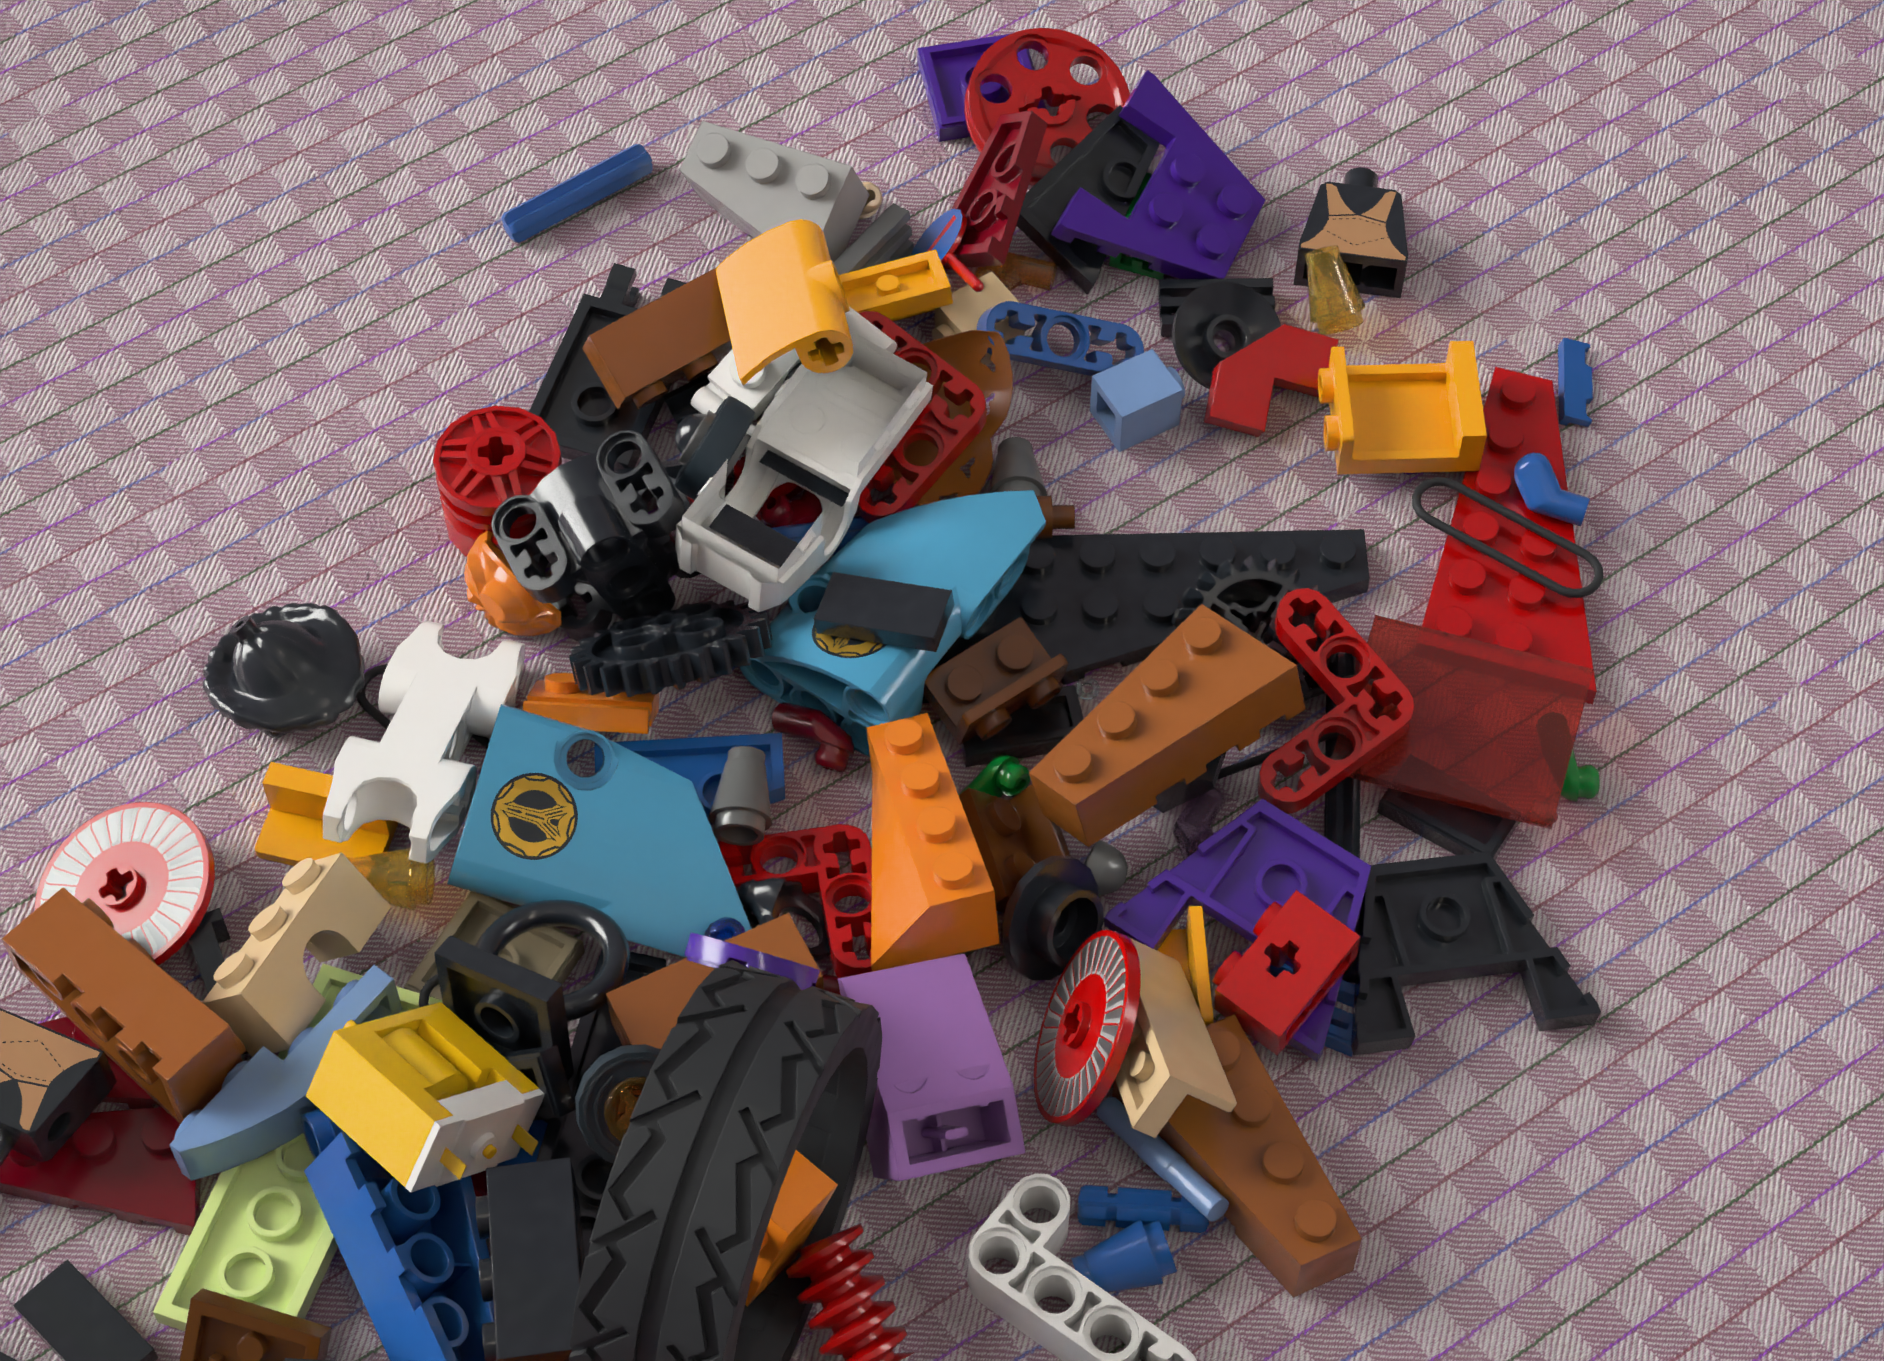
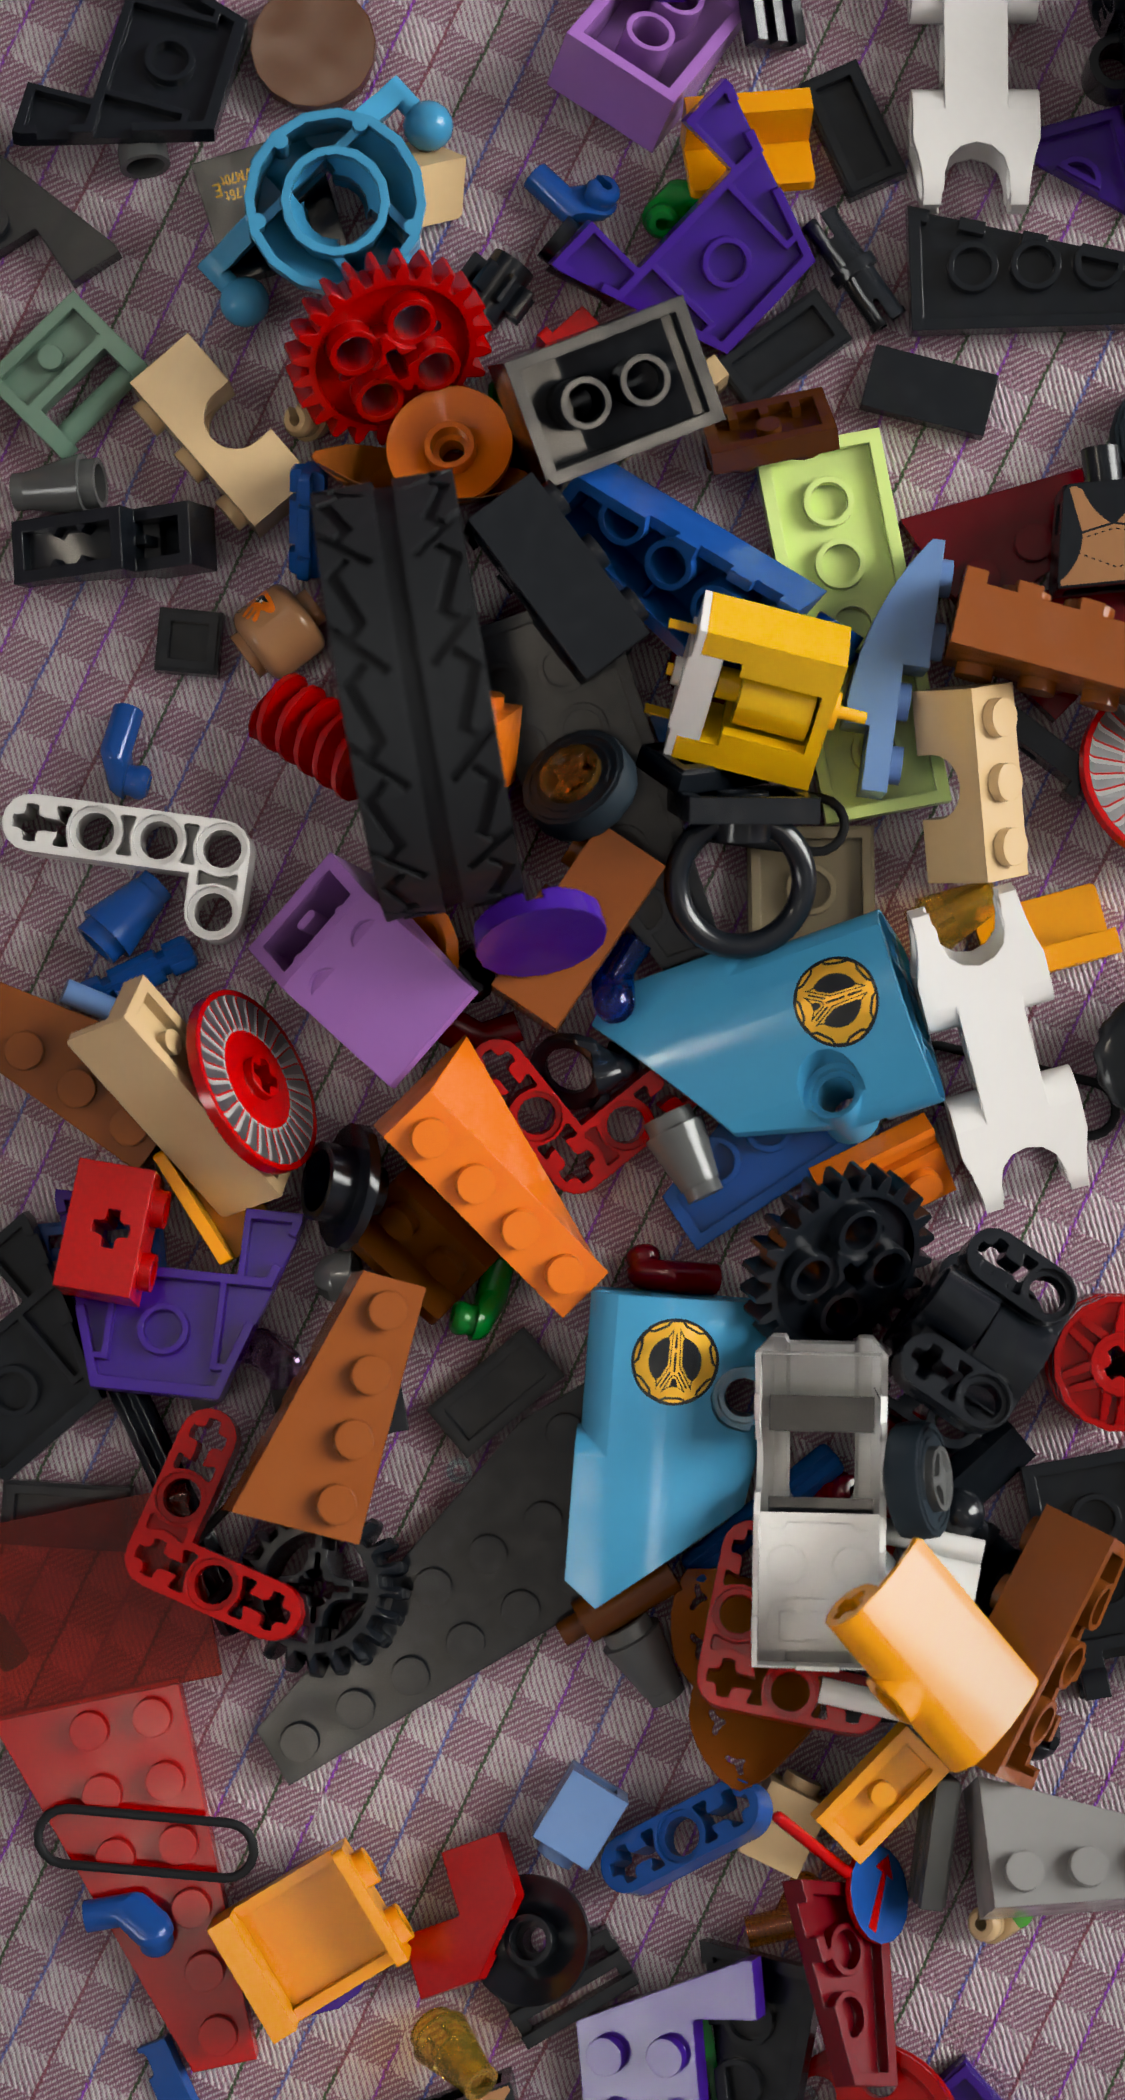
camera: 155 degrees right, 30 degrees up
orange hat [464,531,561,636] -> none
black tile [814,572,955,652] -> none
reddish brown bracket [923,617,1069,745] -> none

